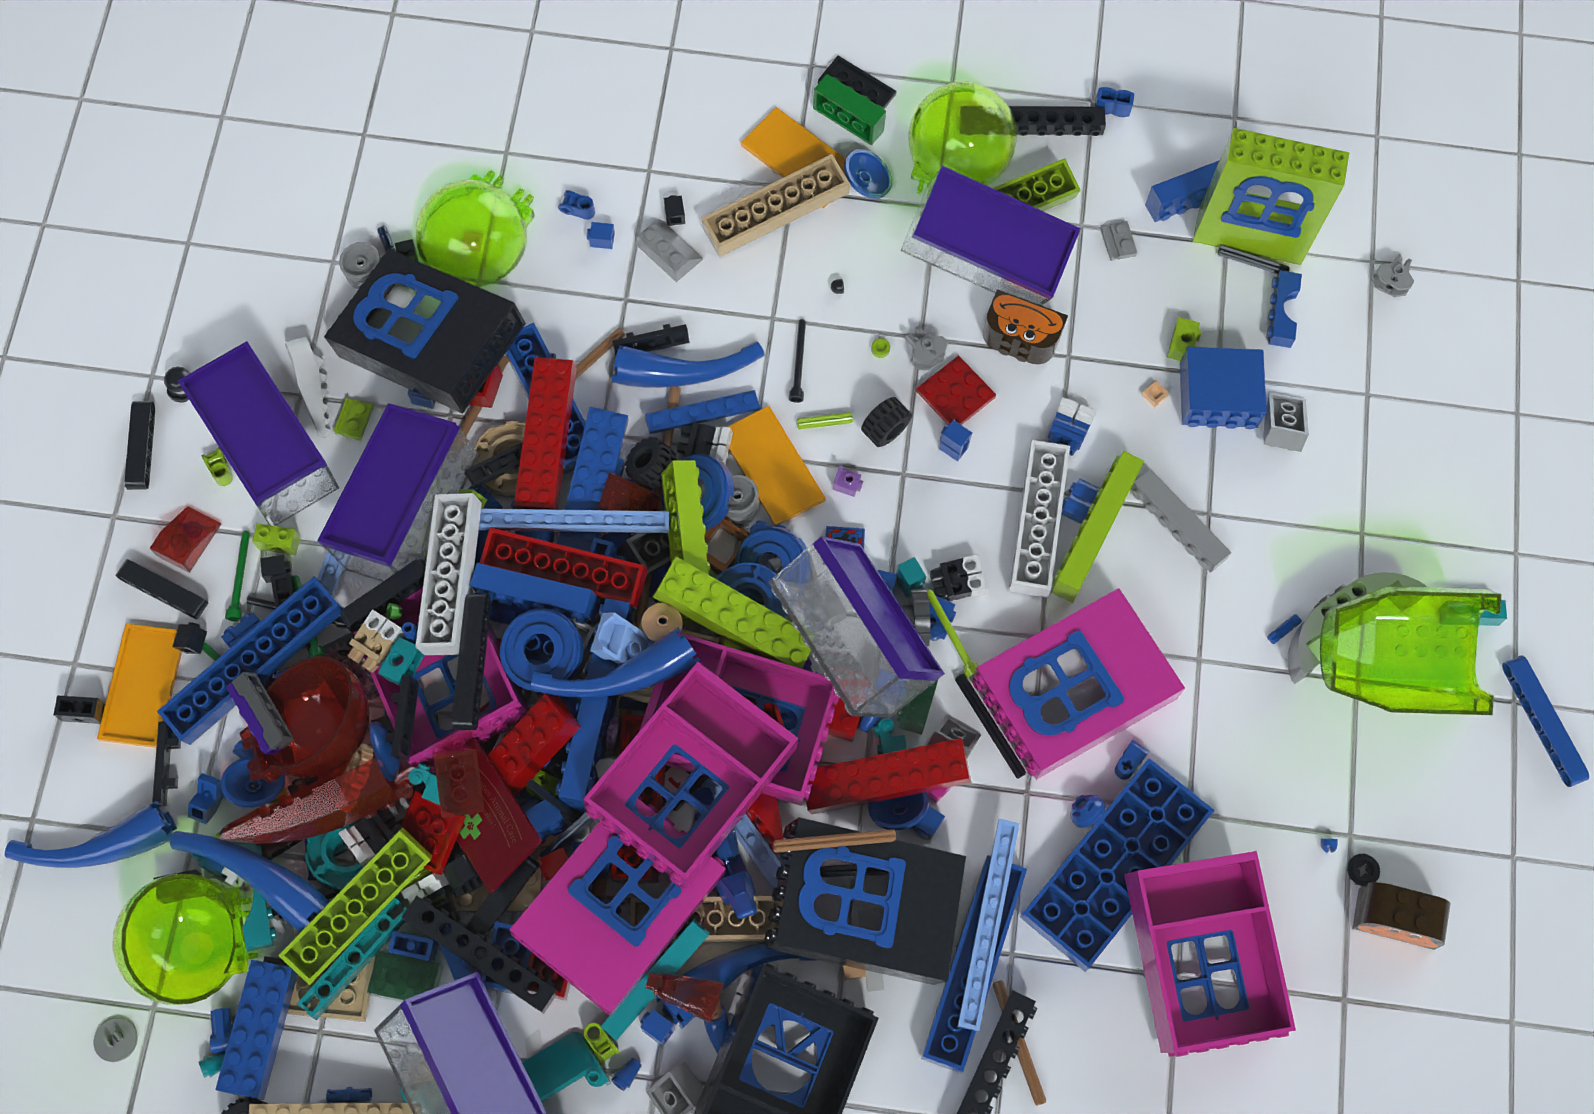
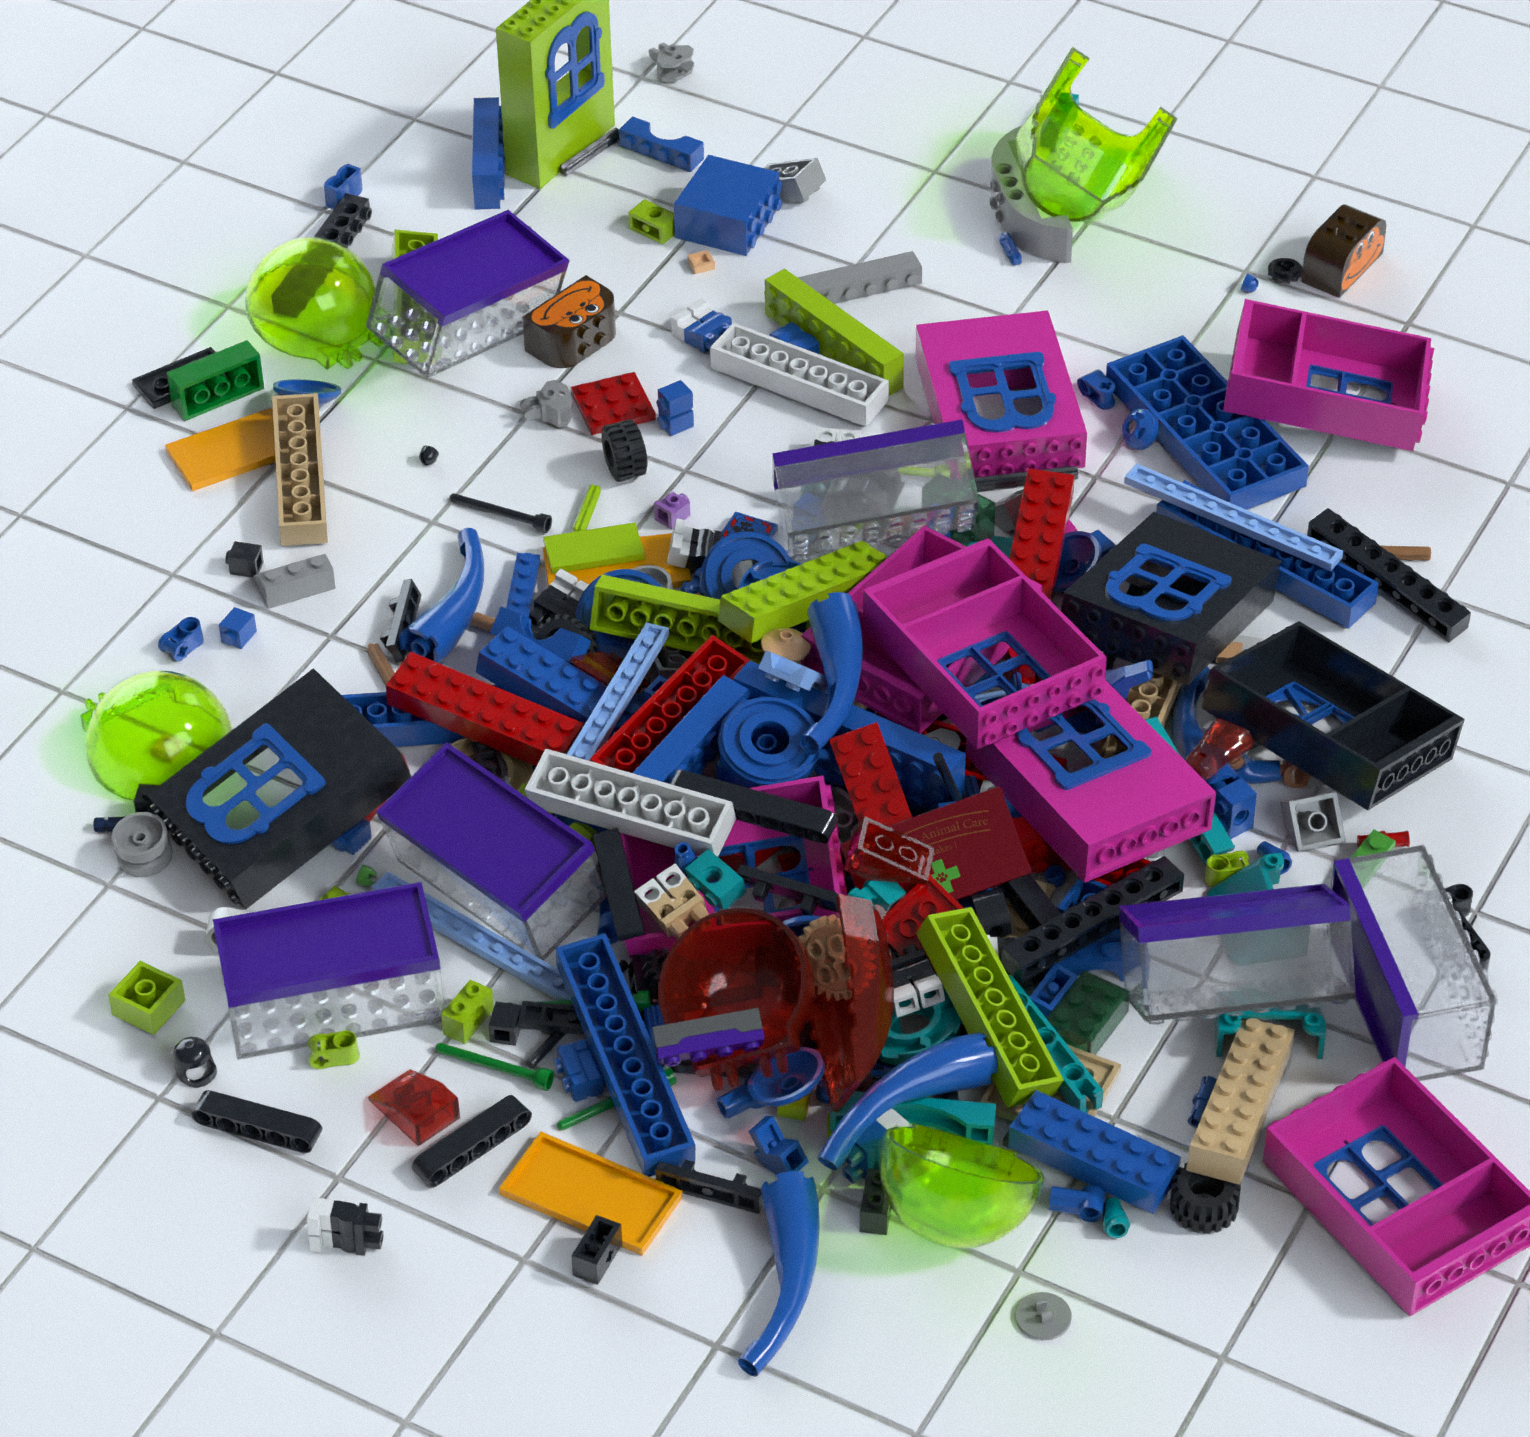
camera: 65 degrees left, 25 degrees down
black brick [172,622,207,654] -> none
bright green hinge [386,603,402,620] -> none
medium nougat axle [773,829,896,852] -> none
lime tile [871,338,890,358] -> none
blue beam [1502,655,1589,787] -> none
none -> lime brick [108,961,186,1035]
none -> black hips [307,1197,384,1256]
none -> blue arch [490,607,591,668]
none -> lime tile [543,522,645,574]
none -> hips [667,518,722,571]

